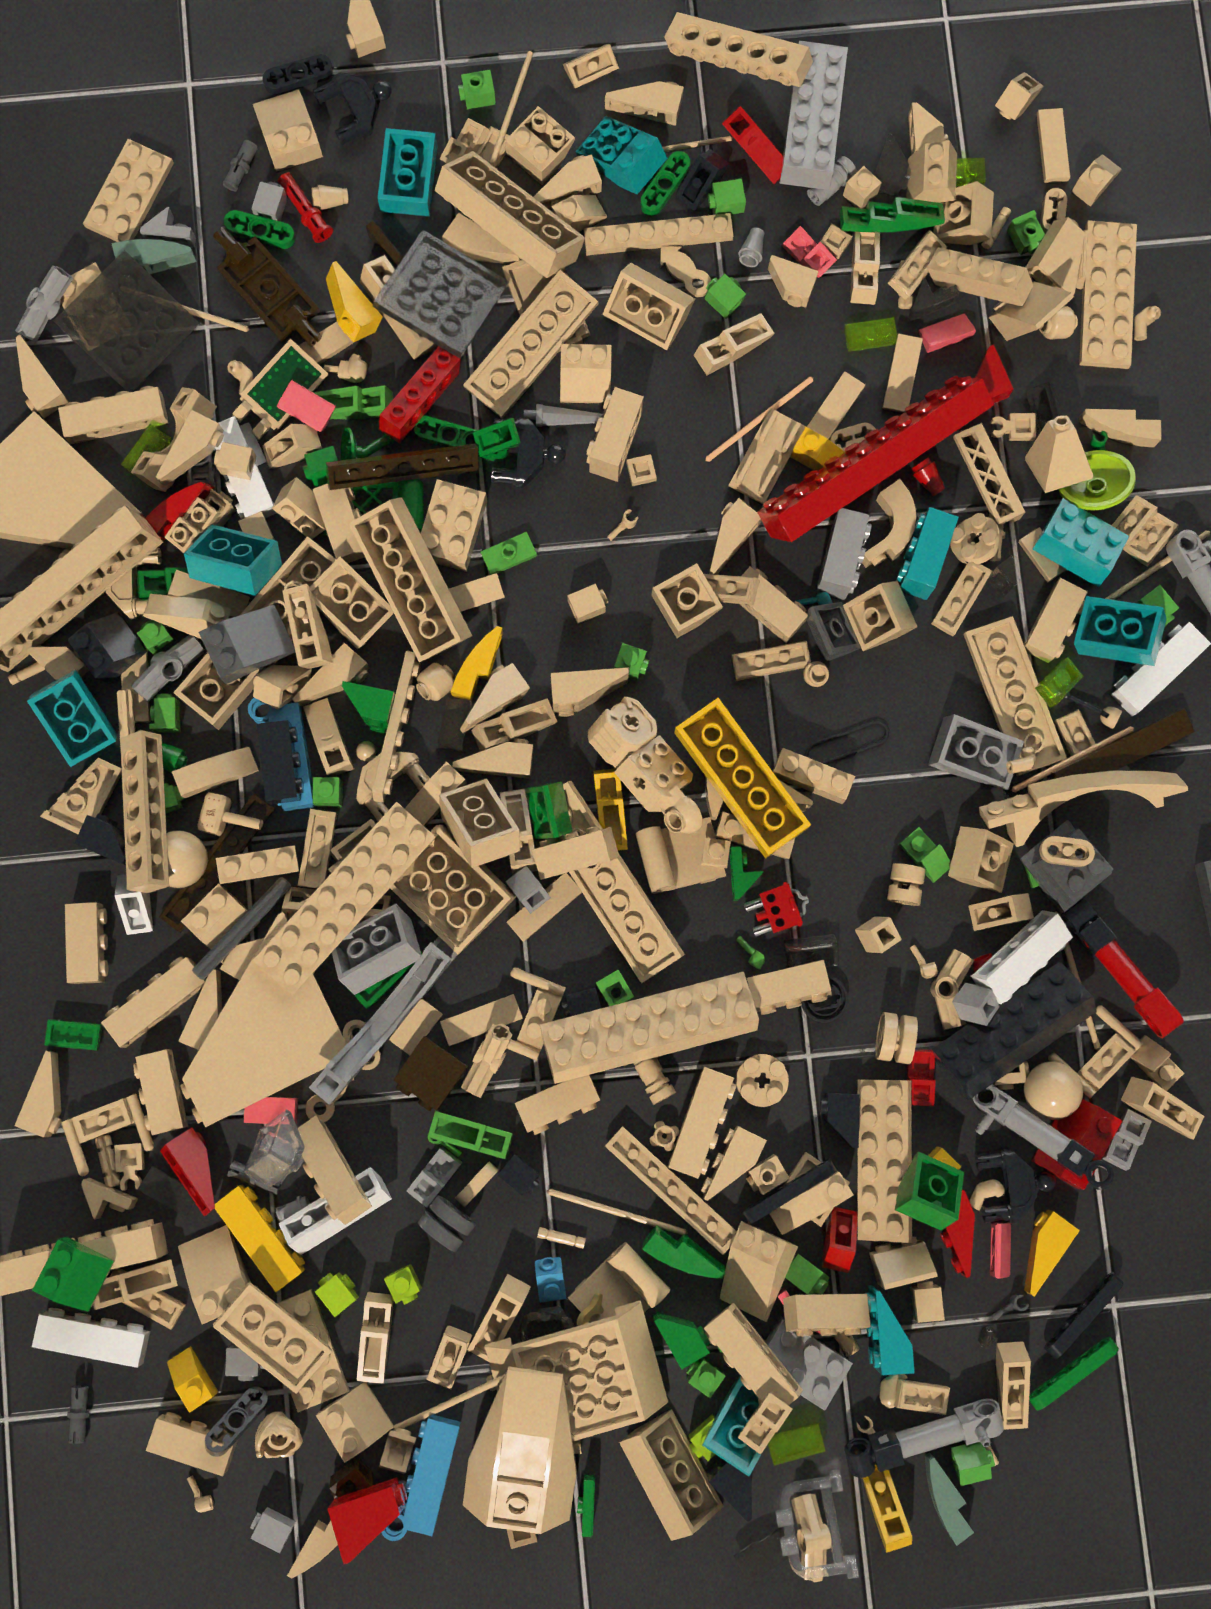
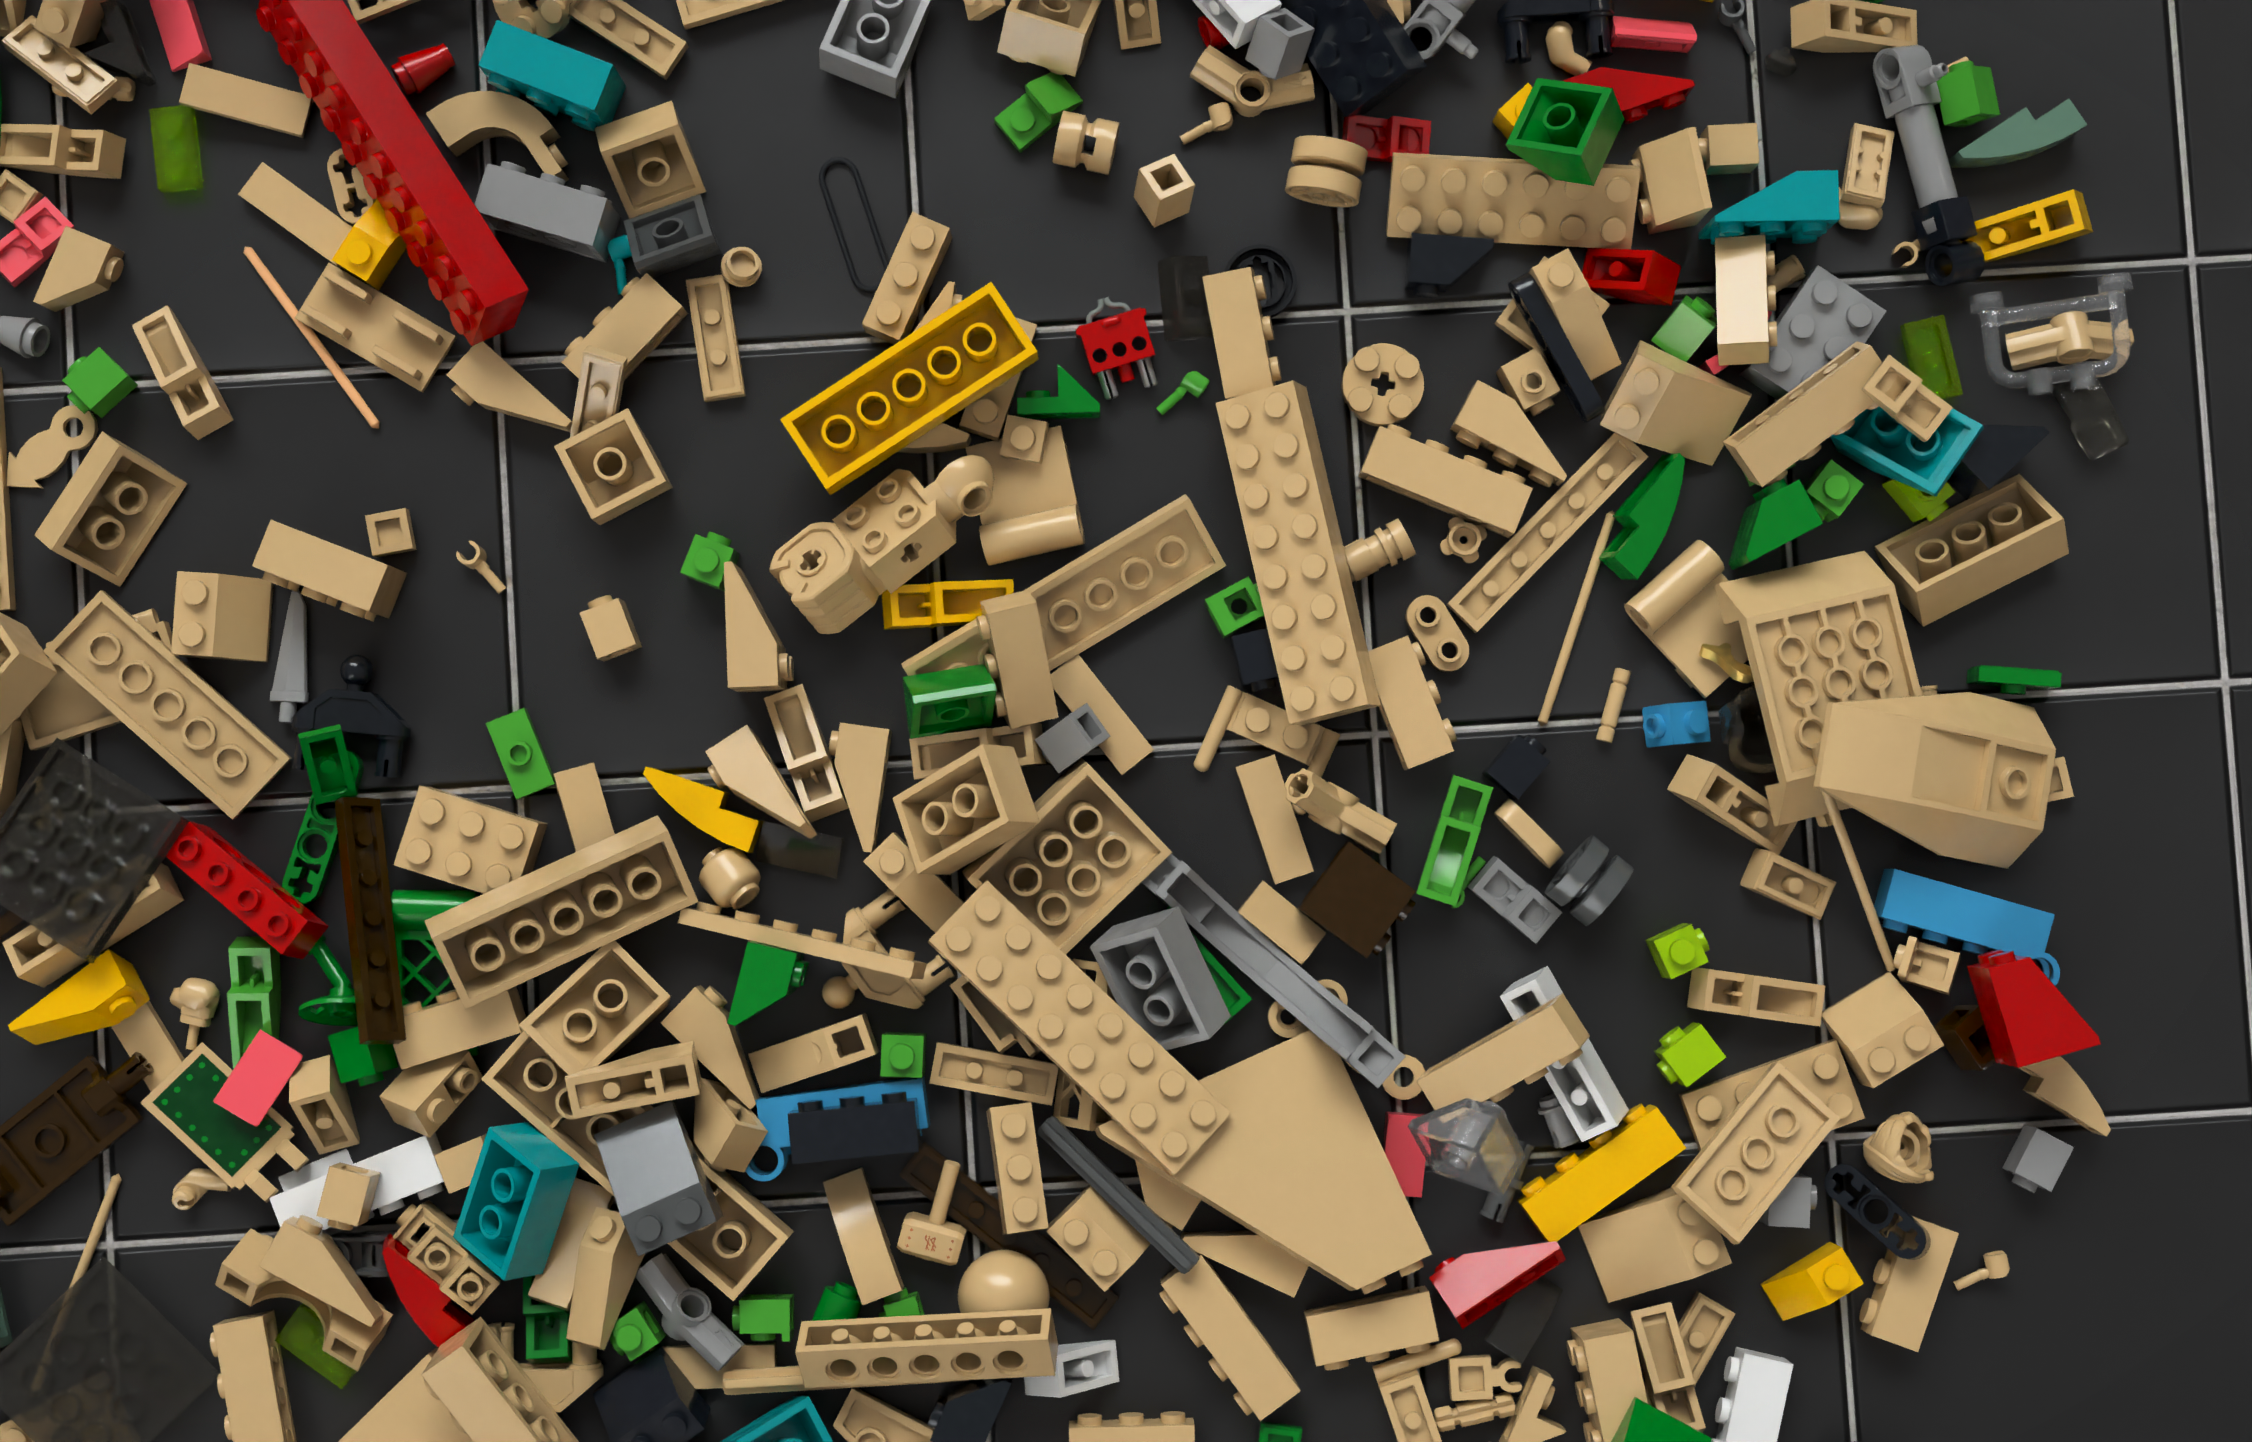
camera: 90 degrees left, 5 degrees up
none -> tan plate [1405,595,1469,672]

